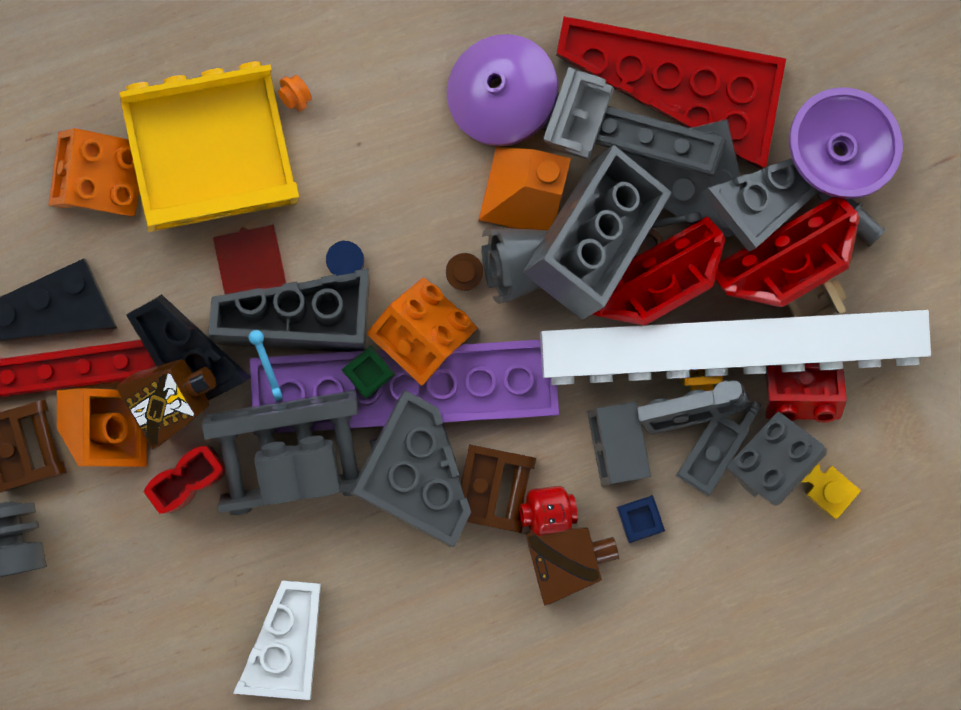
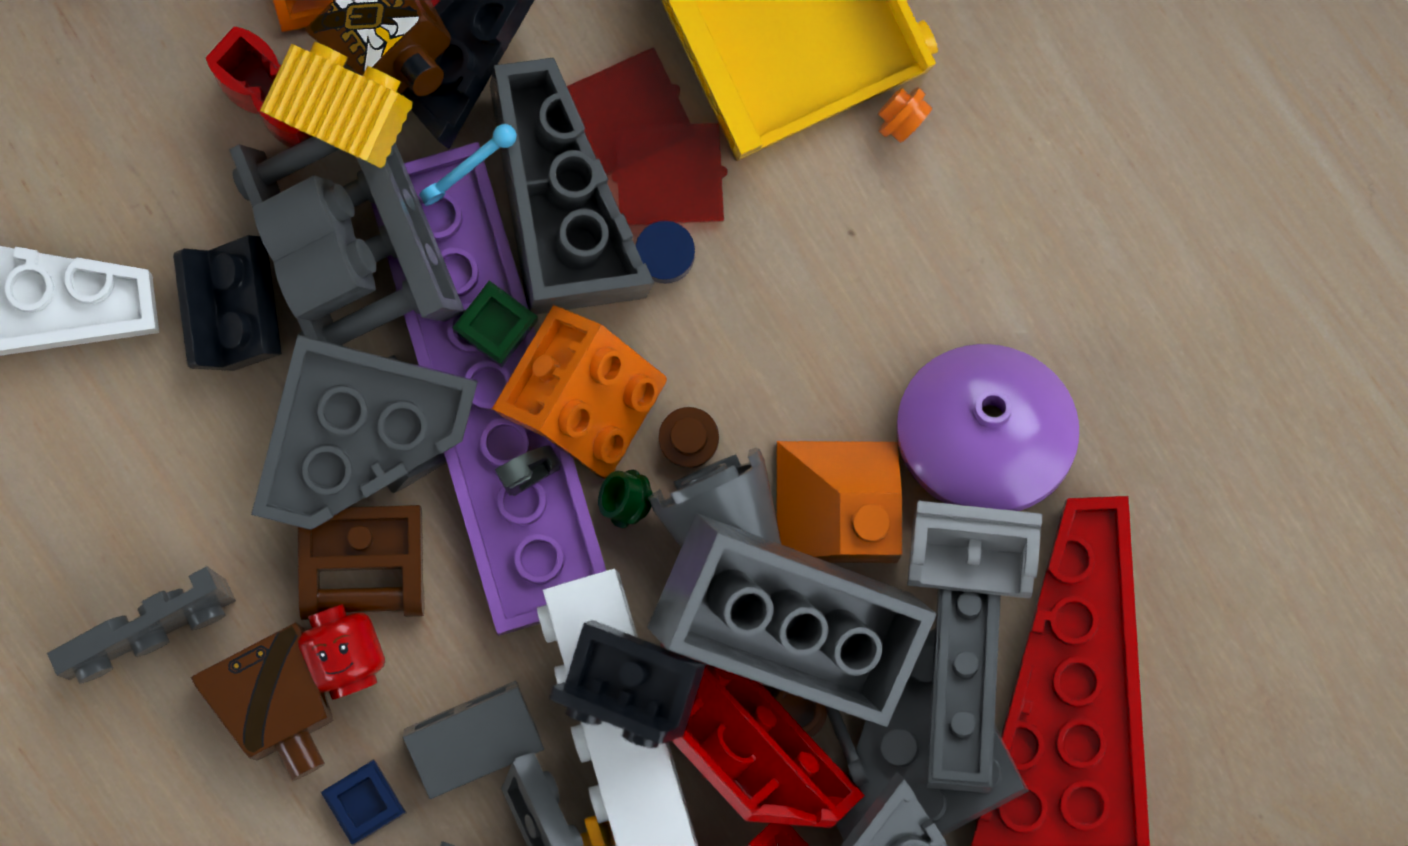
camera: 75 degrees right, 5 degrees down
none -> dark grey wing [47,566,236,684]
none -> black bracket [173,235,282,371]
none -> yellow brick [260,41,413,168]
none -> pearl dark grey tile [495,445,562,497]
none -> black bracket [549,620,706,748]
none -> dark green plate [598,469,653,529]
none -> clear red piece [611,123,728,226]

